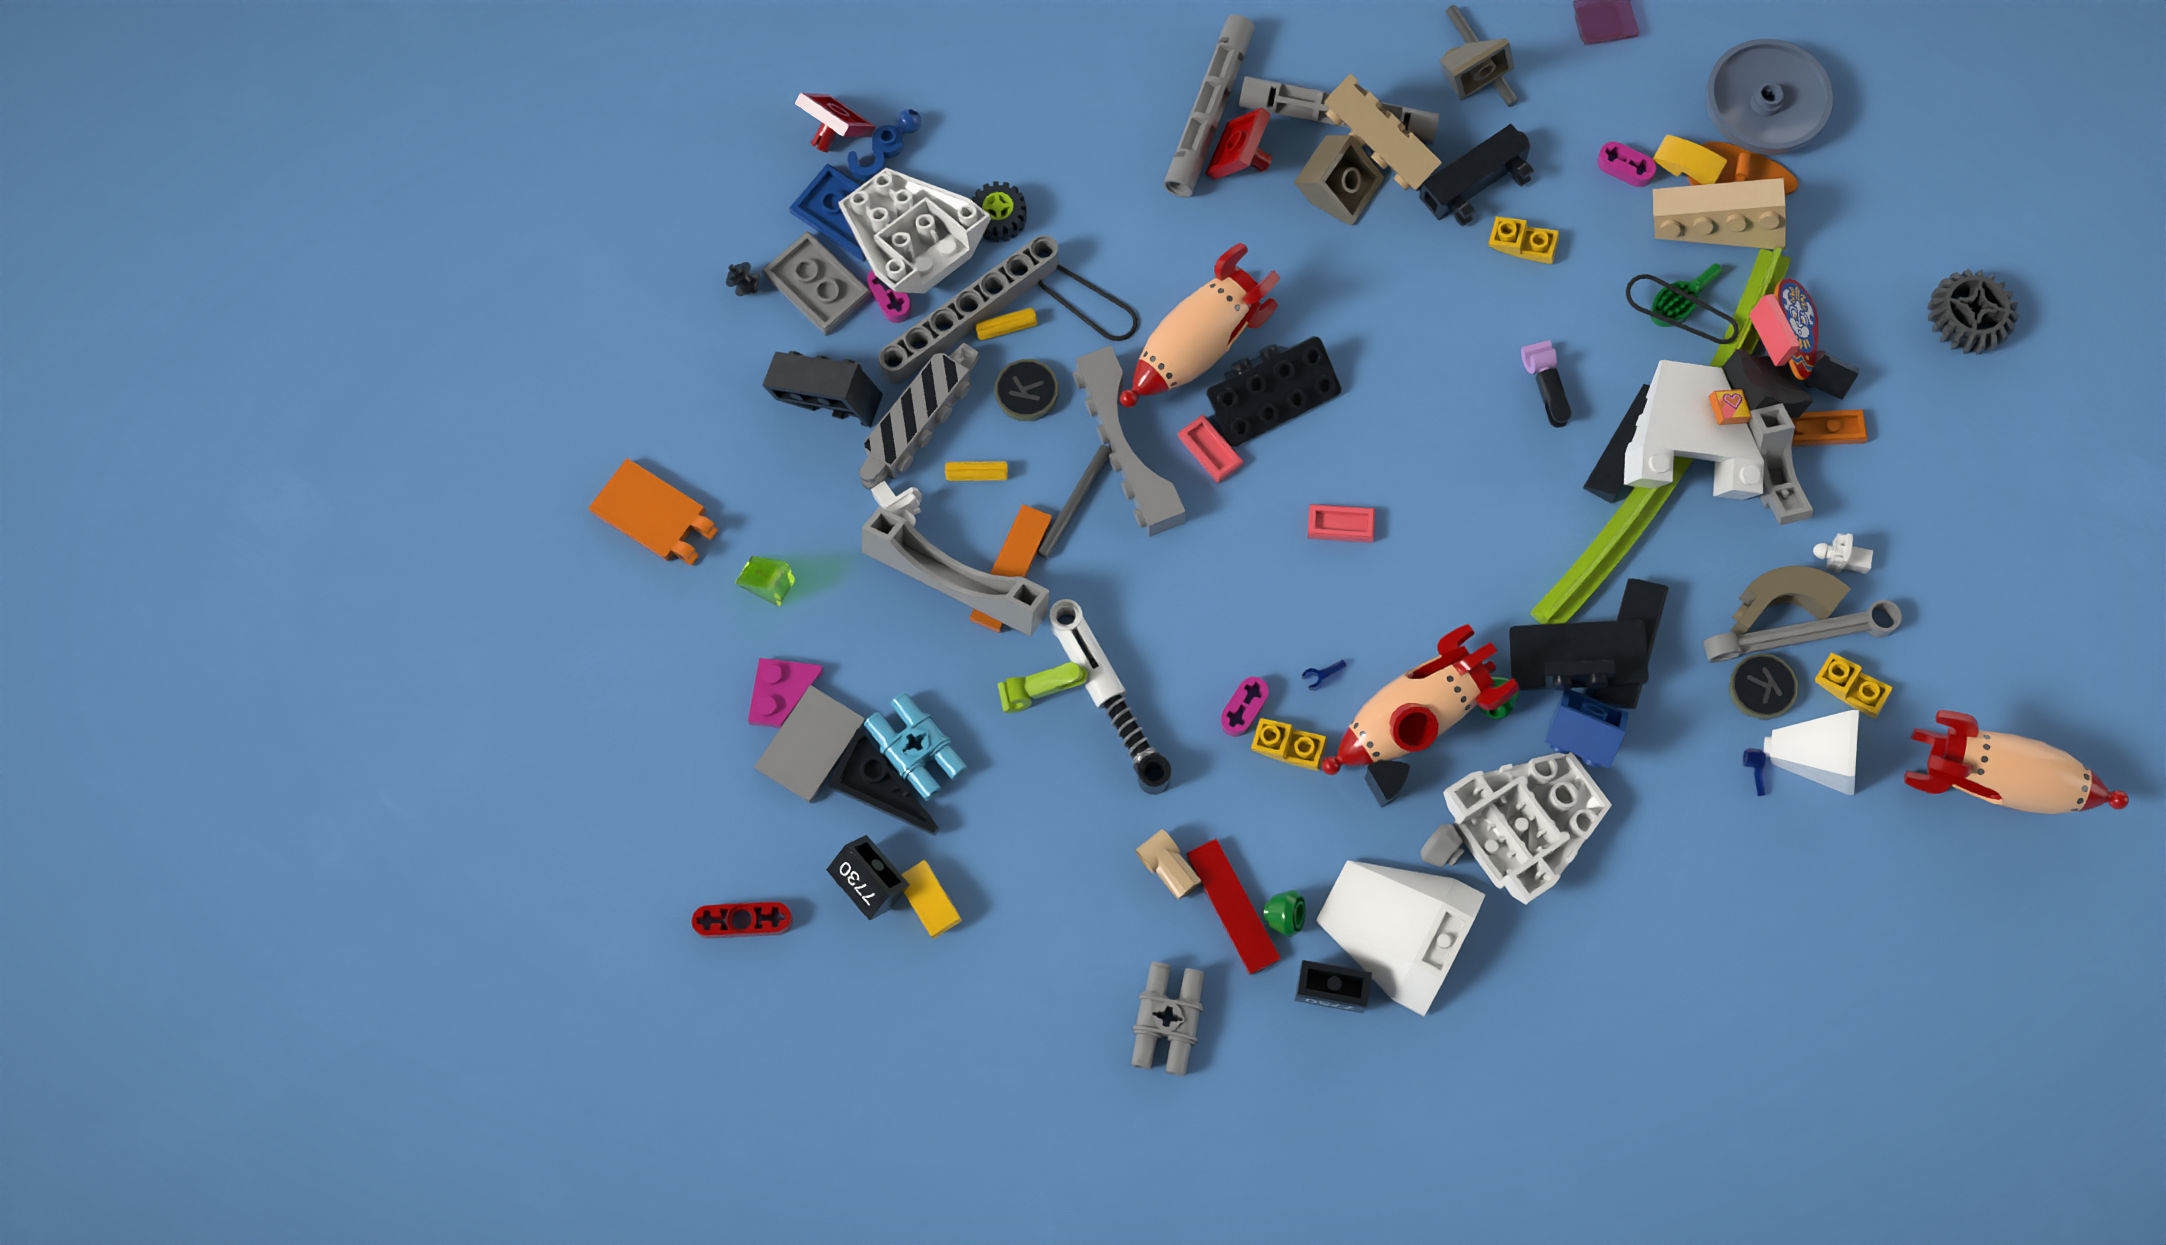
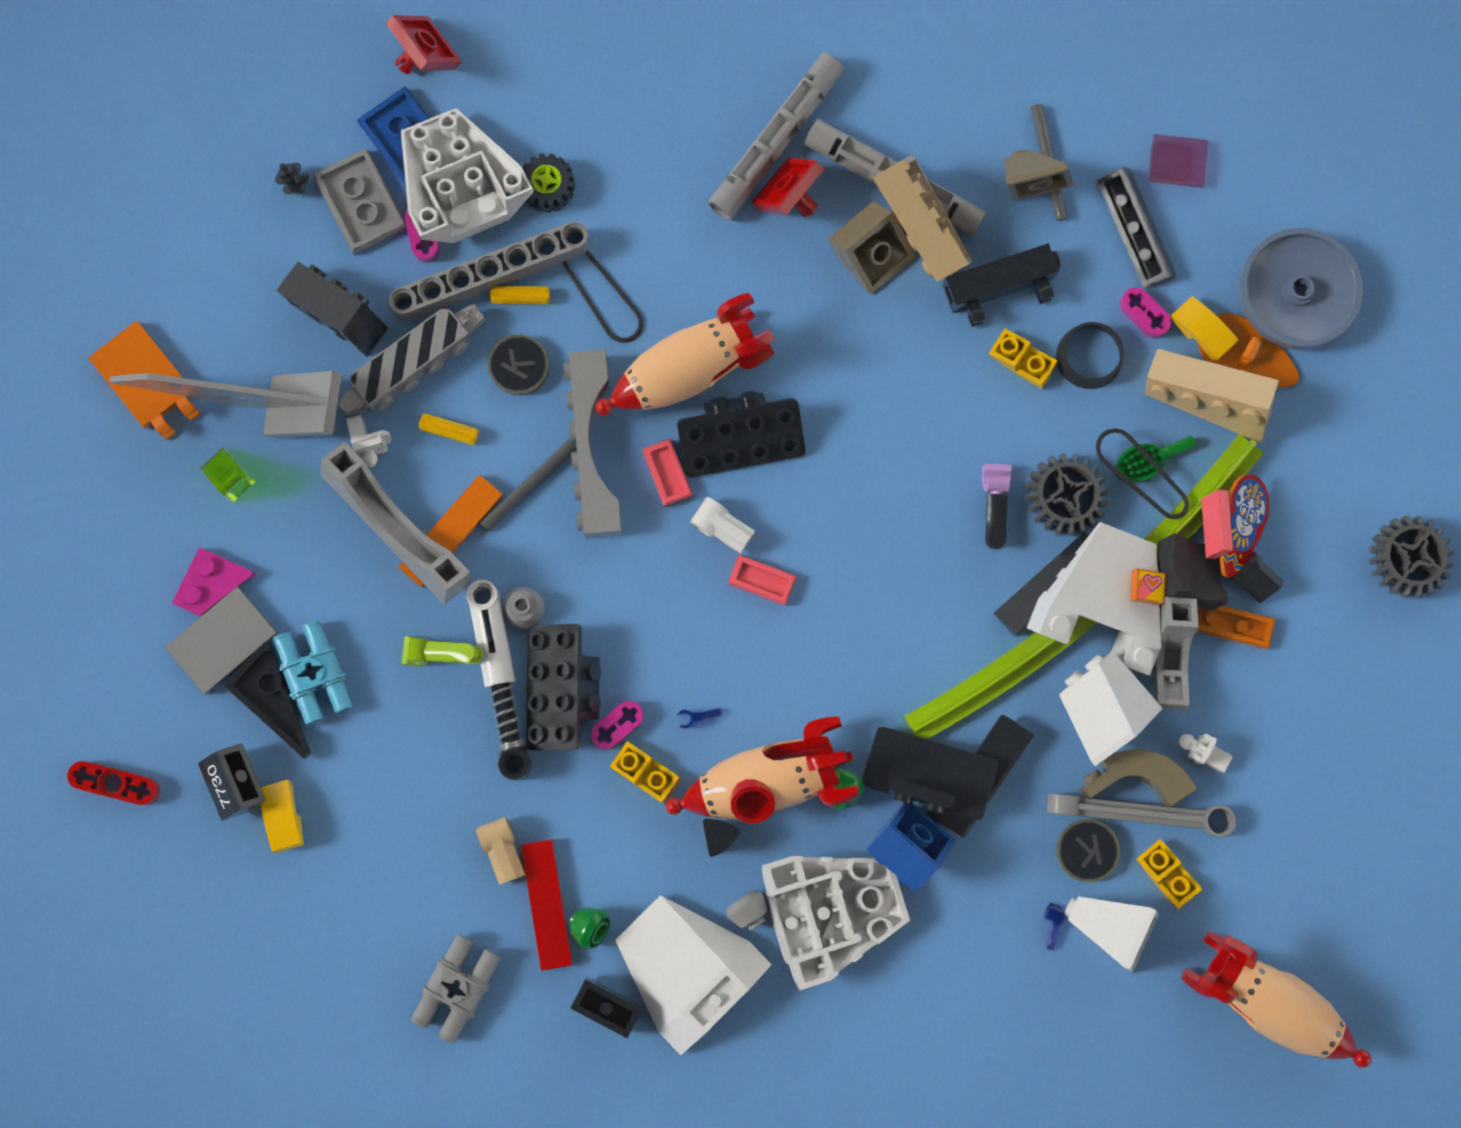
camera: 10 degrees right, 10 degrees up
blue piece [847,109,922,181] -> none
none -> light grey piece [109,371,342,438]
none -> light grey cone [502,587,545,629]
none -> black bracket [526,624,601,751]
none -> white piece [689,497,755,554]
none -> dark grey gear [1025,453,1109,536]
none -> black tyre [1056,322,1124,389]
none -> white slope [1059,650,1163,766]
none -> black slope [1097,166,1177,289]

